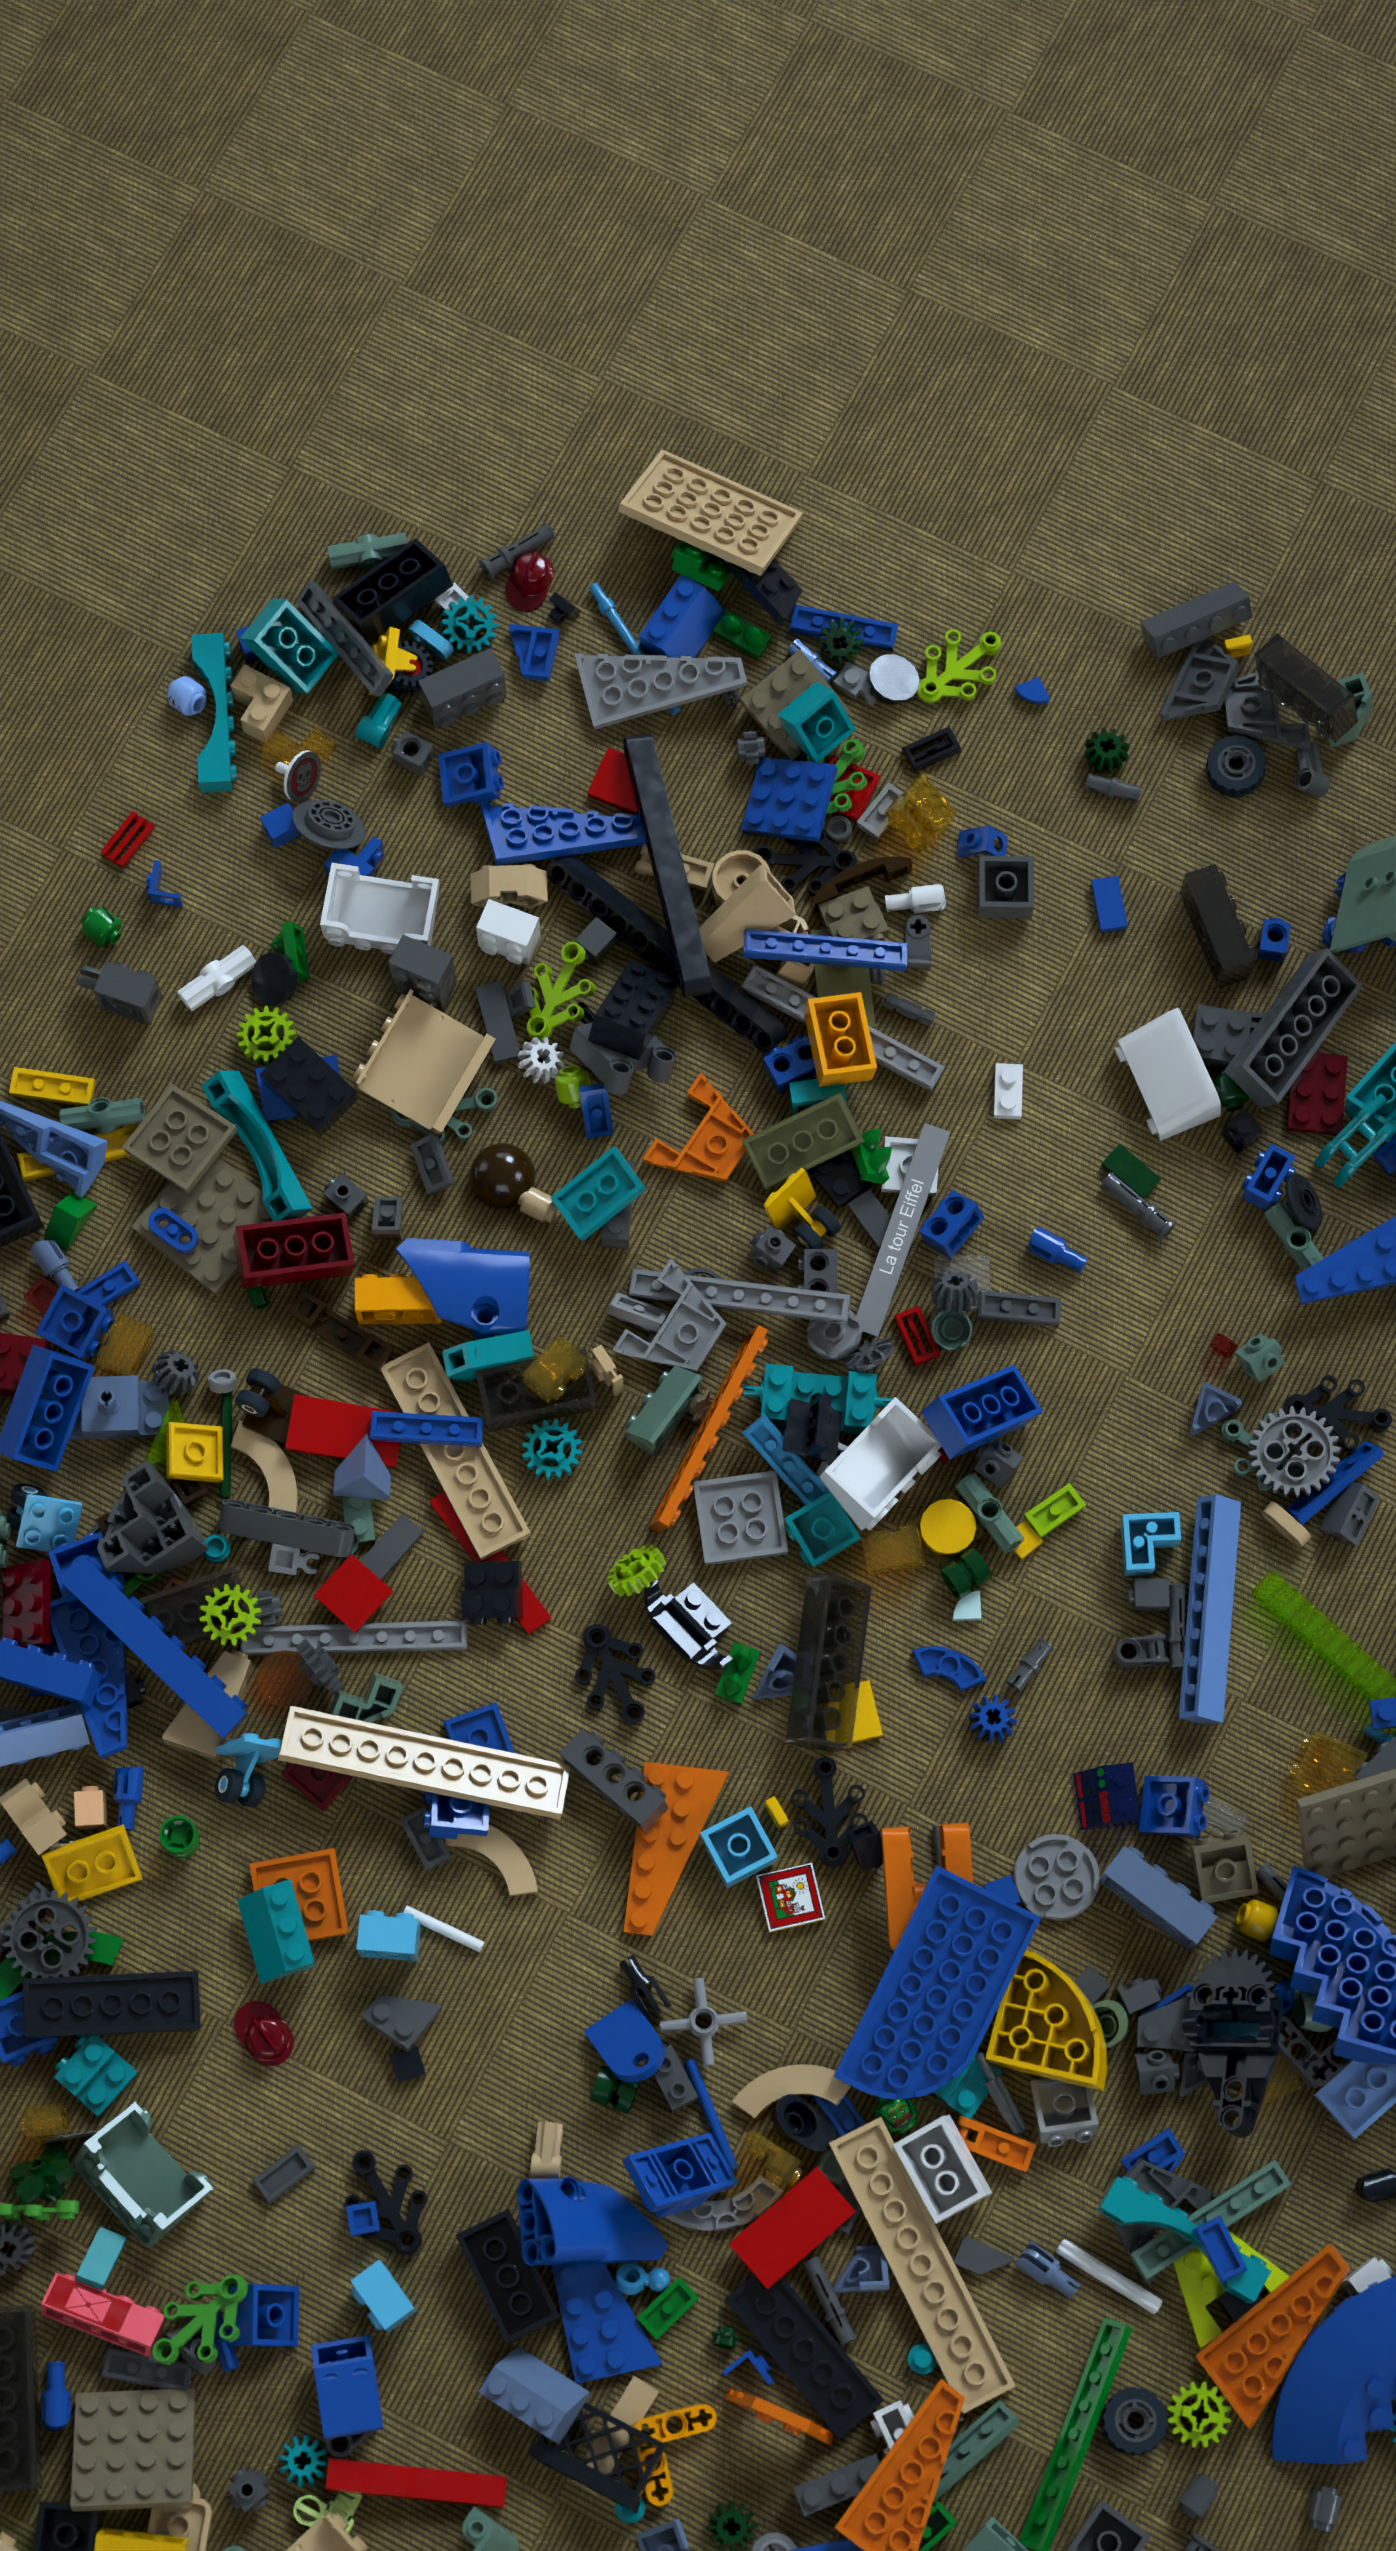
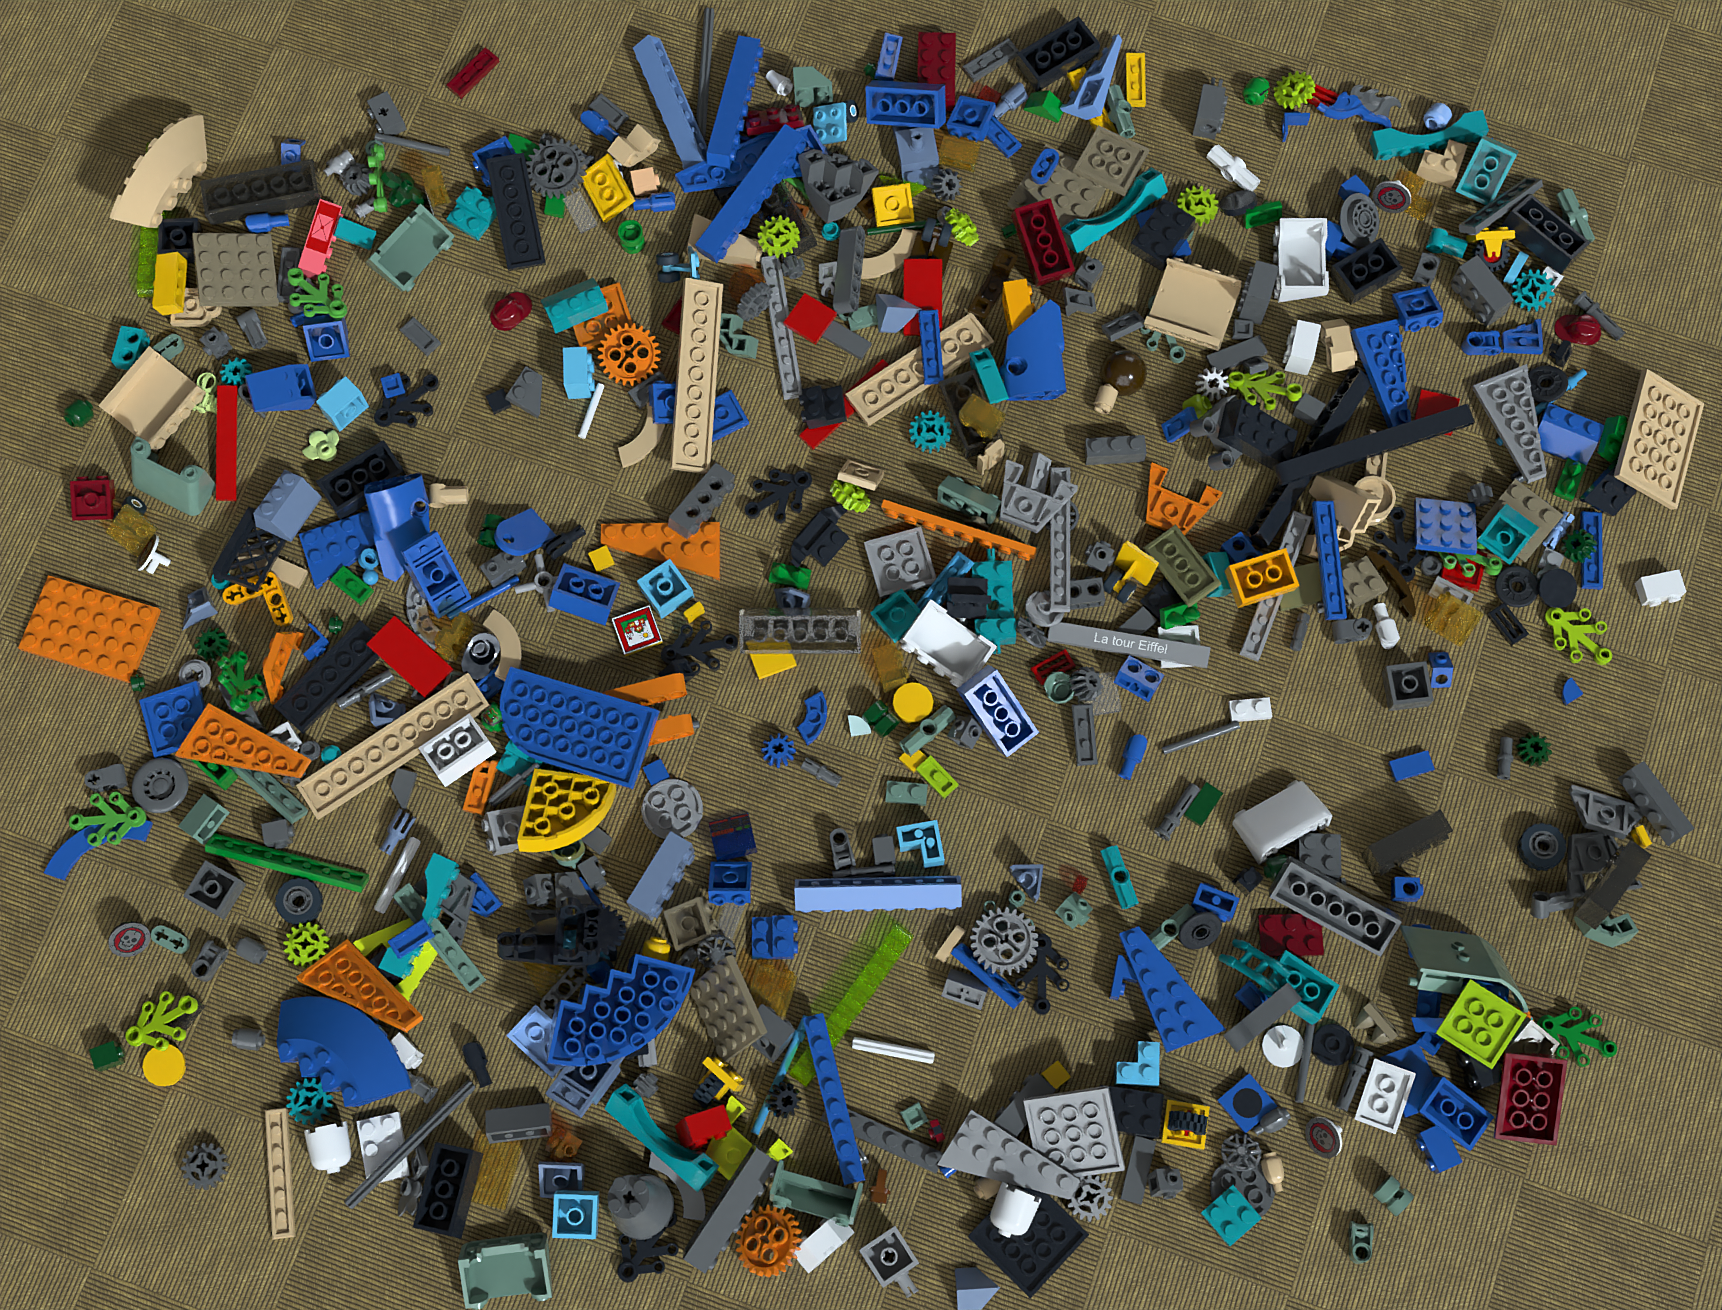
camera: 85 degrees right, 0 degrees up
teal plate [550,1146,647,1241] -> none
none -> green plant [217,651,265,712]
none -> dark grey piece [236,308,268,349]
none -> dark grey brick [261,817,295,849]
none -> dark grey plate [300,741,321,761]
none -> yellowish green plate [302,430,339,461]
none -> light grey pin [353,197,375,219]
none -> blue slope [548,563,620,625]
none -> clear tile [563,191,598,234]
none -> yellow tile [588,545,615,572]
none -> orange gear [598,323,661,387]
none -> dark grey wheel [697,935,736,968]
none -> blue plate [752,915,798,960]
none -> tan tile [837,459,885,491]
none -> sand green plate [885,781,928,806]
none -> lime gear [945,208,979,247]
none -> teal piece [1100,845,1139,910]
none -> blue slope [1109,955,1138,1000]
none -> dark grey bar [1161,721,1240,755]
none -> dark grey tile [1232,319,1254,341]
none -> lime gear [1274,71,1315,109]
none -> piece [1317,85,1402,129]
none -> black brick [1329,238,1403,305]
none -> blue piece [1461,331,1502,356]
none -> black wheel [1495,566,1538,608]
none -> black wheel [1528,365,1568,402]
none -> white brick [1635,570,1686,607]

